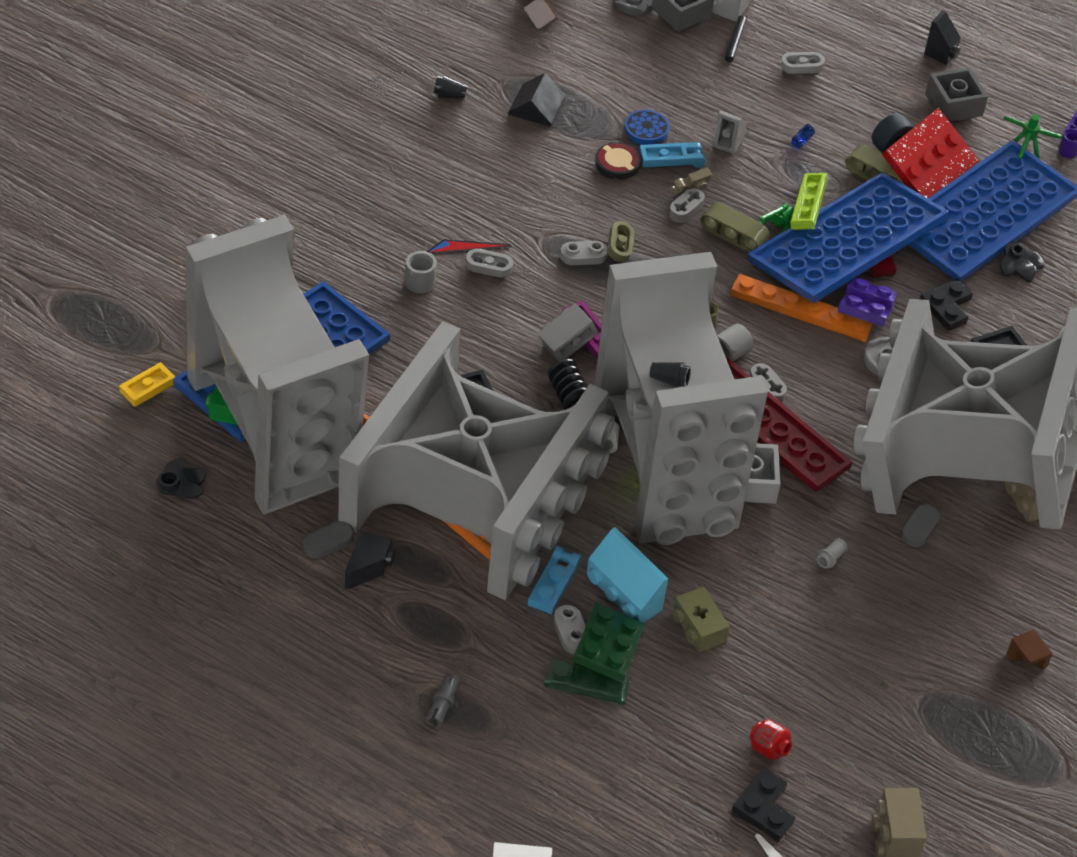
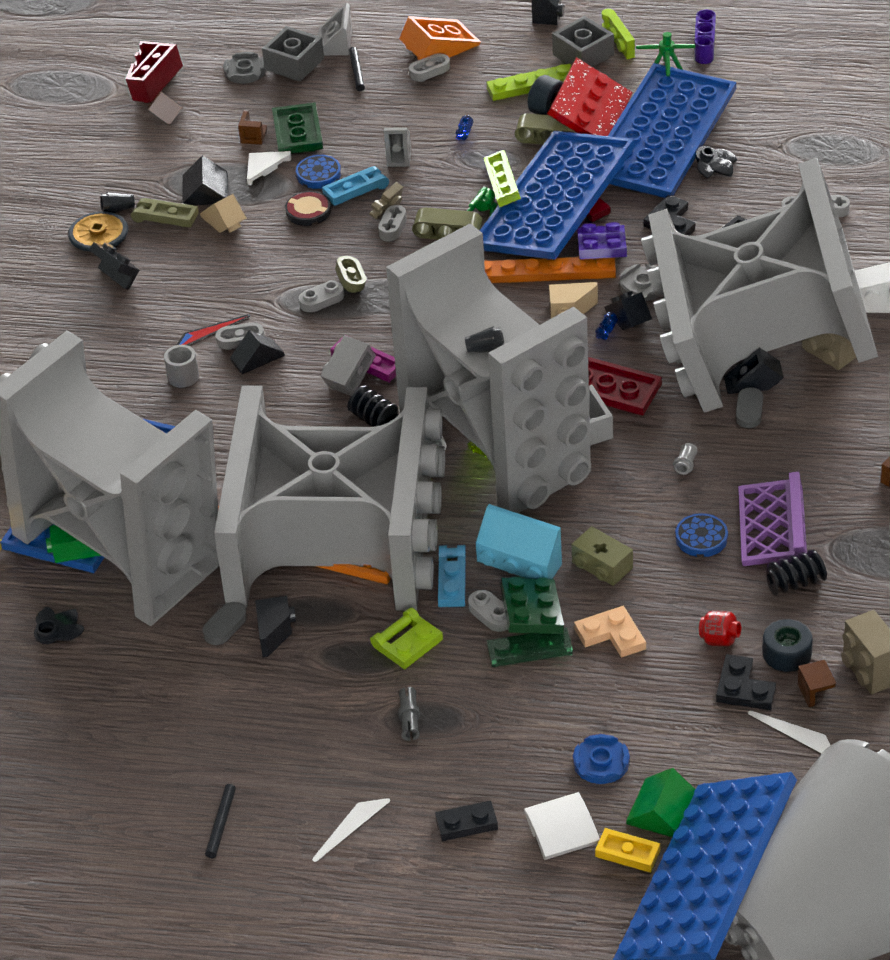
camera: 15 degrees left, 5 degrees down
none -> pearl gold wheel [68,211,128,252]
none -> black bracket [89,242,140,290]
none -> olive plate [131,198,199,228]
none -> tan slope [200,194,246,233]
none -> black bar [205,784,236,859]
none -> black slope [230,330,285,374]
none -> reddish brown panel [238,110,267,145]
none -> white tile [247,151,291,186]
none -> dark green plate [272,102,323,154]
none -> white sticker [312,798,390,862]
none -> lime plate [370,607,443,670]
none -> orange slope [399,16,480,60]
none -> black plate [435,801,498,841]
none -> lime plate [486,64,571,101]
none -> tan slope [549,282,598,319]
none -> blue tile [573,734,630,784]
none -> light nougat plate [574,605,646,658]
none -> clear blue piece [595,312,618,340]
none -> lime plate [602,9,635,59]
none -> black slope [604,291,652,330]
none -> blue tile [675,513,728,557]
none -> black slope [724,347,784,394]
none -> medium lavender fence [738,472,807,566]
none -> black wheel [762,619,813,672]
none -> black piece [766,549,827,596]
none -> reddish brown panel [798,660,836,707]

